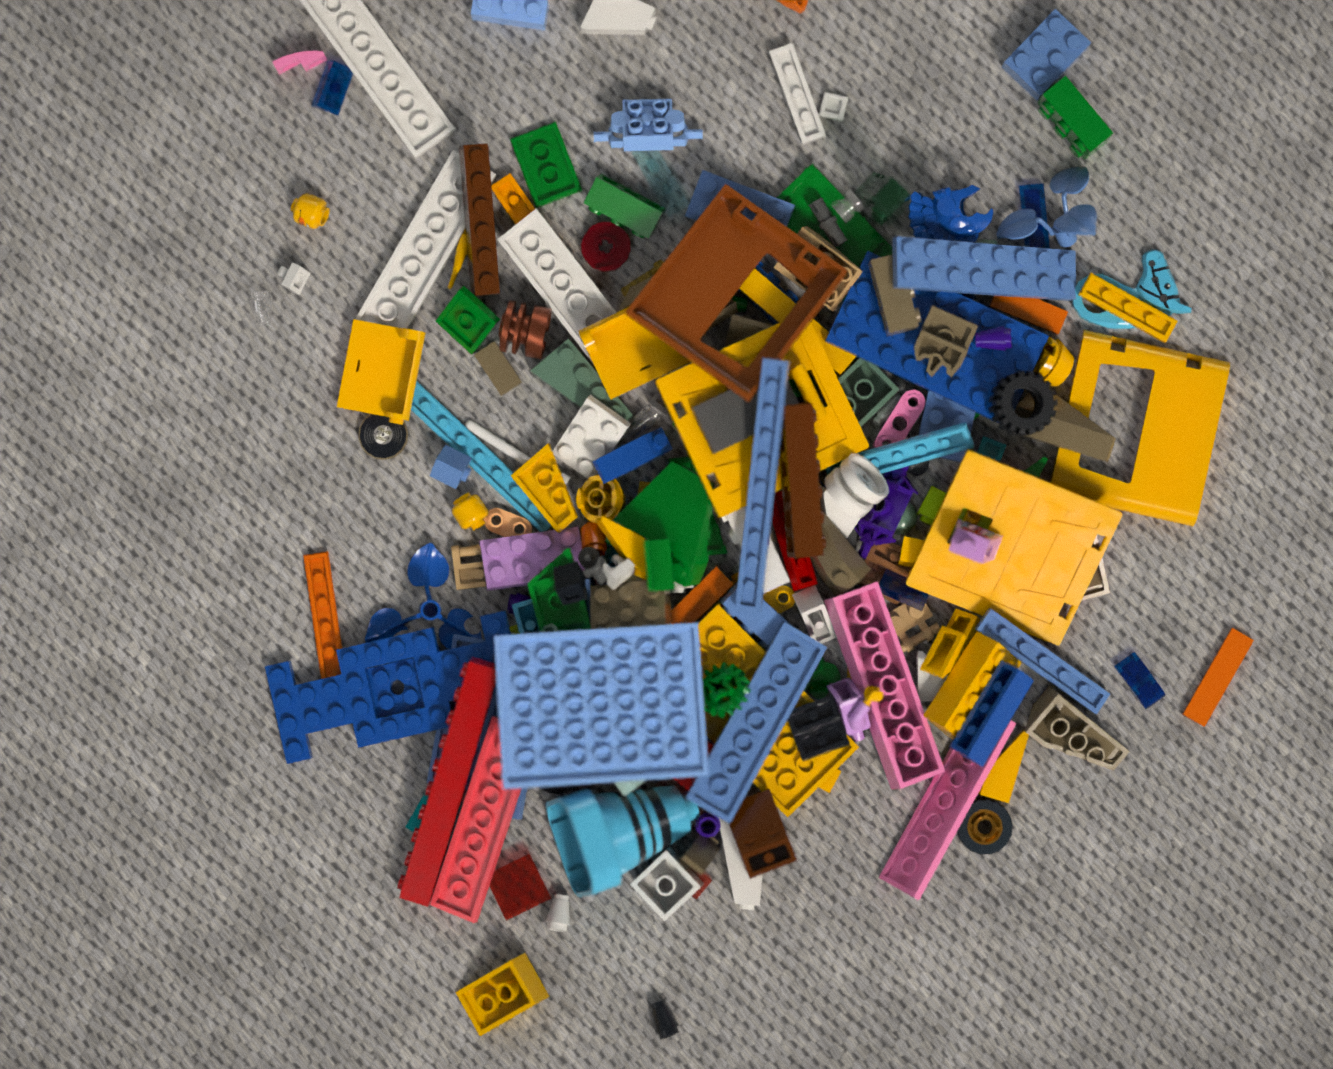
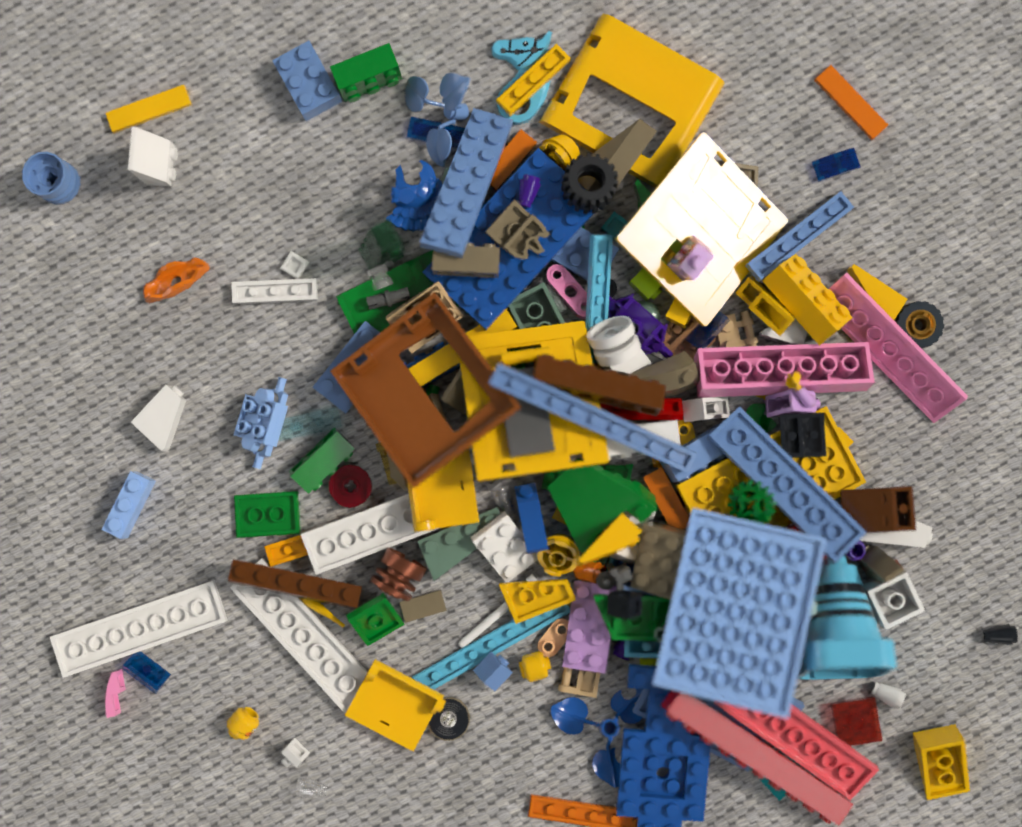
camera: 70 degrees left, 0 degrees up
white tile [602,555,635,590] -> none
green panel [643,539,675,592] -> none
blue brick [950,660,1034,767] -> none
dark tan wedge [1025,685,1130,771] -> none

